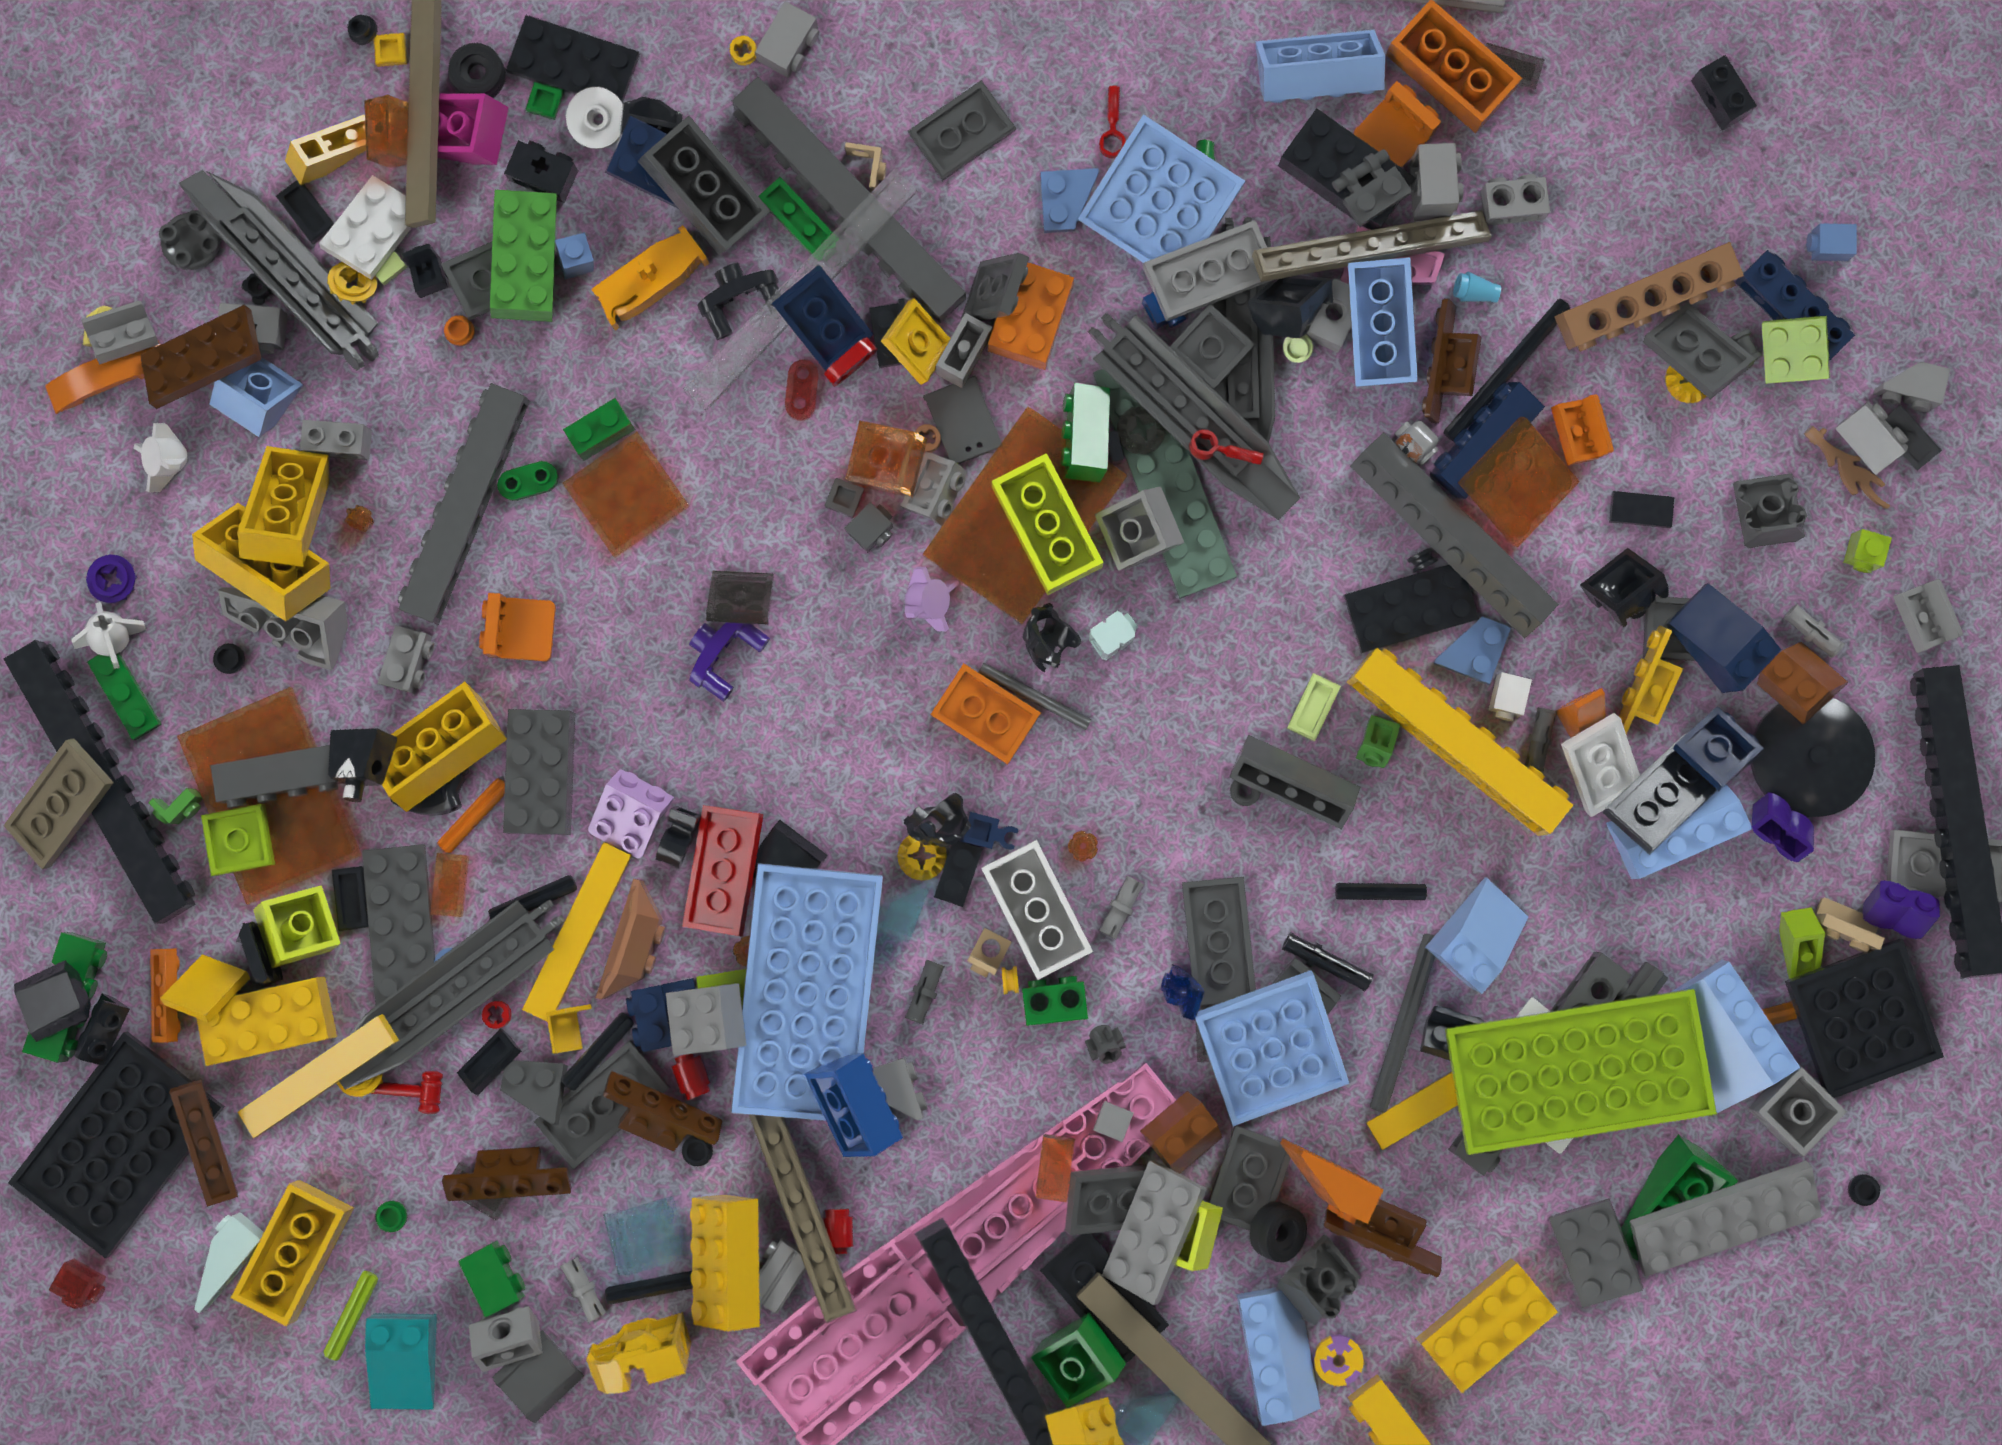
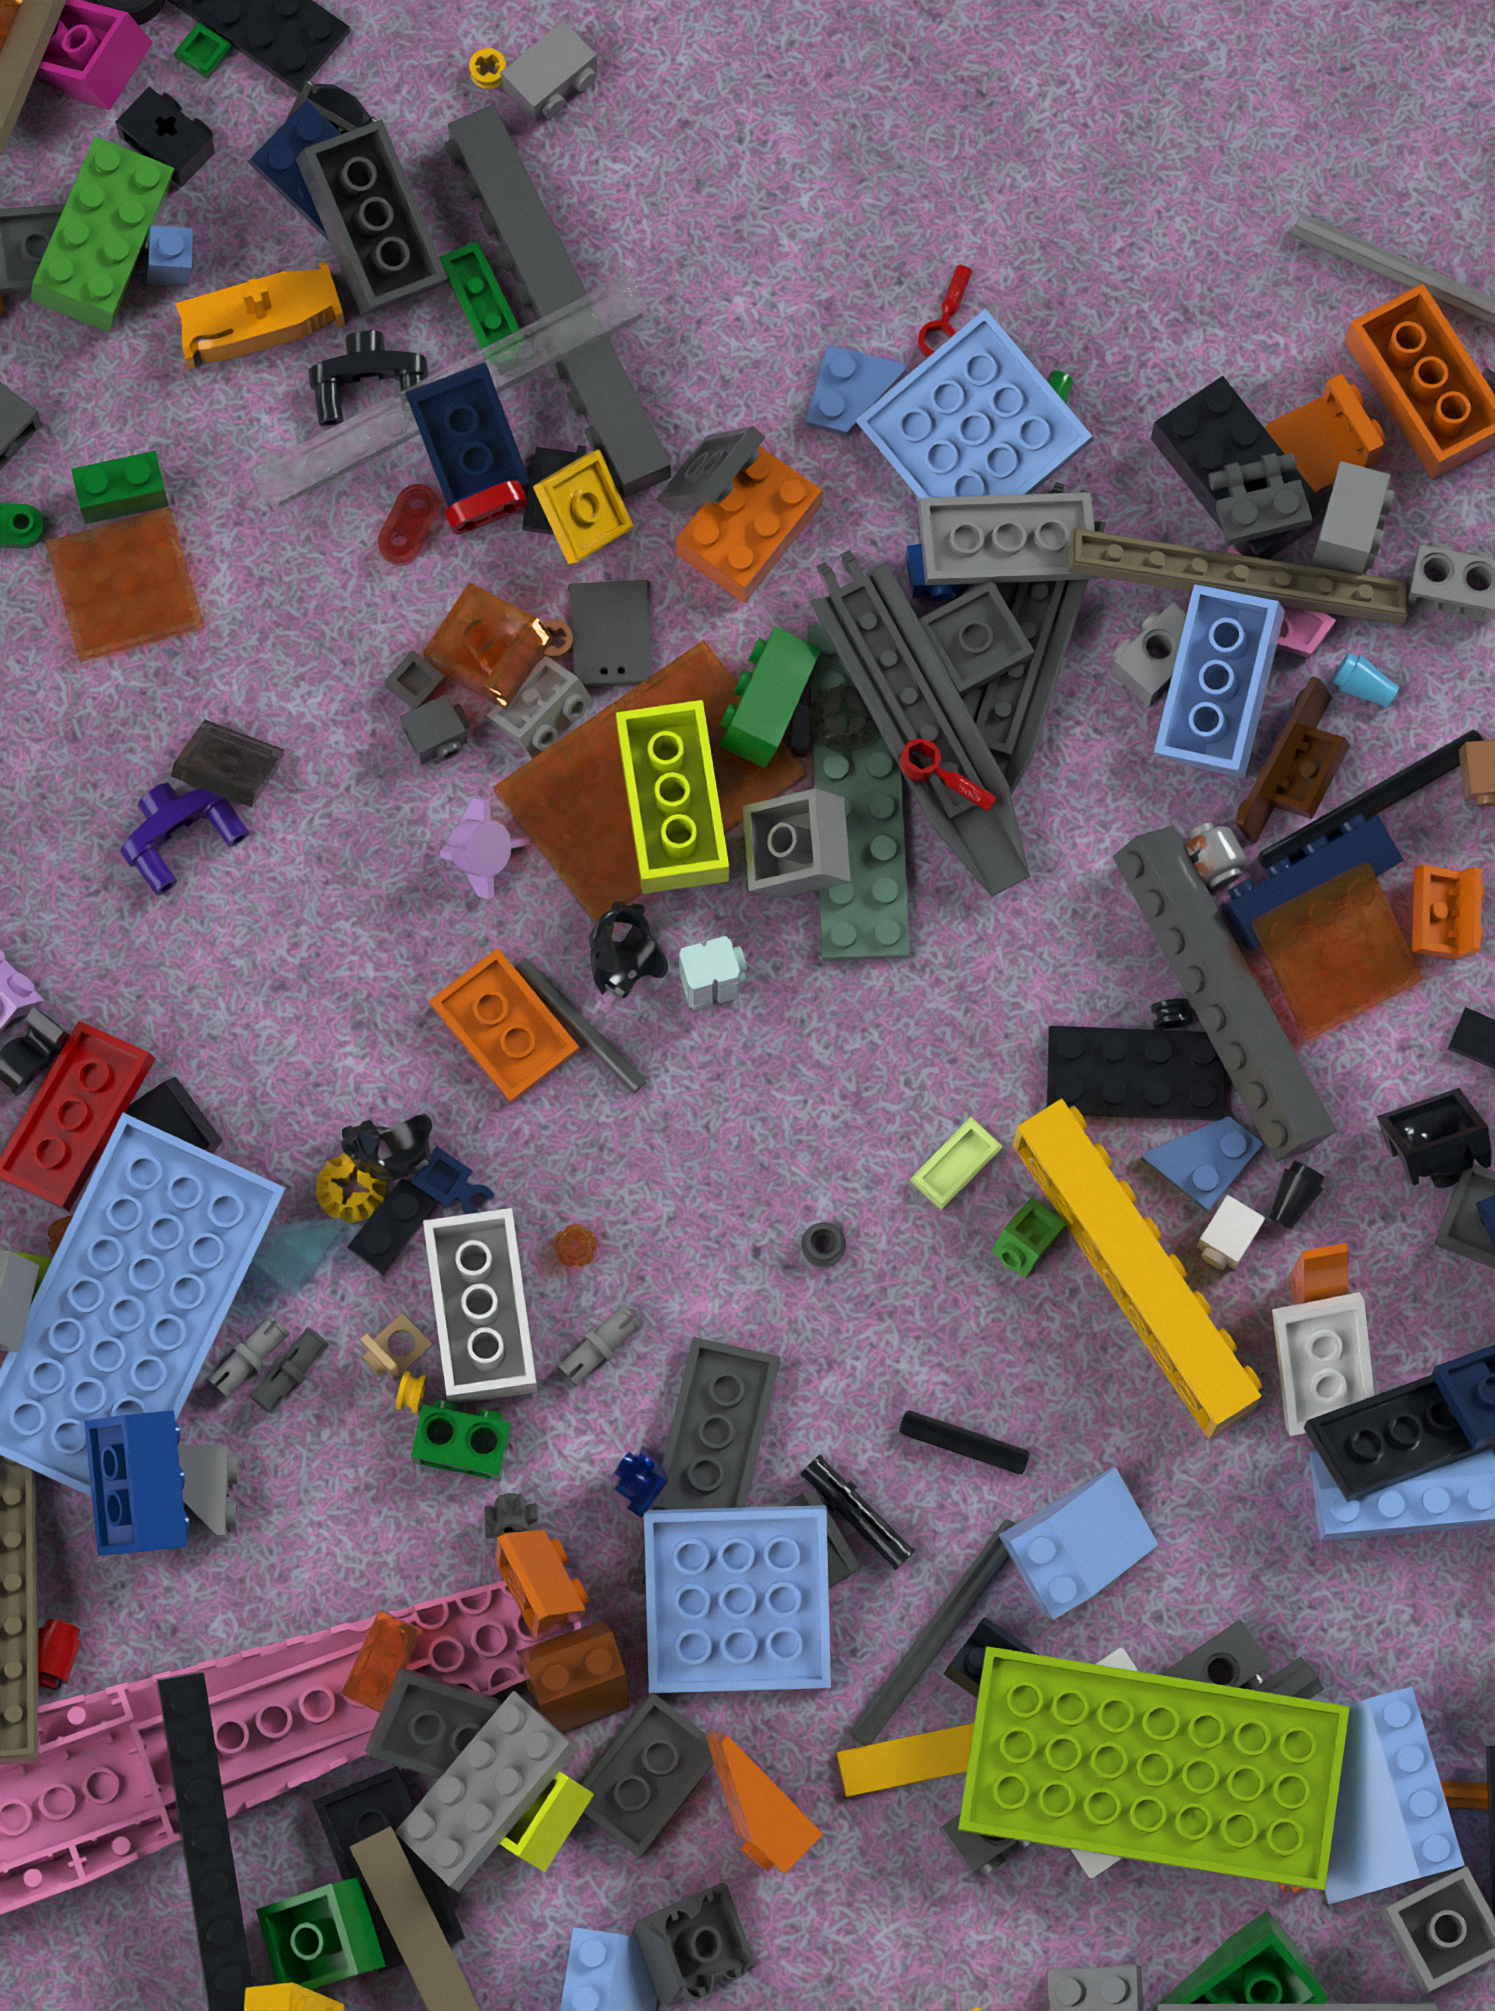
camera: 15 degrees right, 10 degrees down
white dish [566,87,623,149] -> none
tan bracket [845,142,886,195] -> none
dark grey tile [908,80,1016,181] -> none
light grey brick [936,313,992,388] -> none
light grey tile [1093,1101,1133,1142] -> none
dark grey brick [1229,735,1360,830] -> none
black brick [1248,275,1334,338] -> none
black tyre [1249,1201,1307,1262] -> none
light blue slope [1255,30,1385,103] -> none
yellowish green plate [1283,334,1313,363] -> none
reddish brown bracket [1323,1199,1442,1277] -> none
dark grey pin [1525,707,1557,772] -> none
yellow bracket [1618,625,1683,734] -> none
none -> light grey pin [207,1314,290,1399]
none -> orange slope [495,1529,589,1642]
none -> black cone [1269,1161,1325,1230]

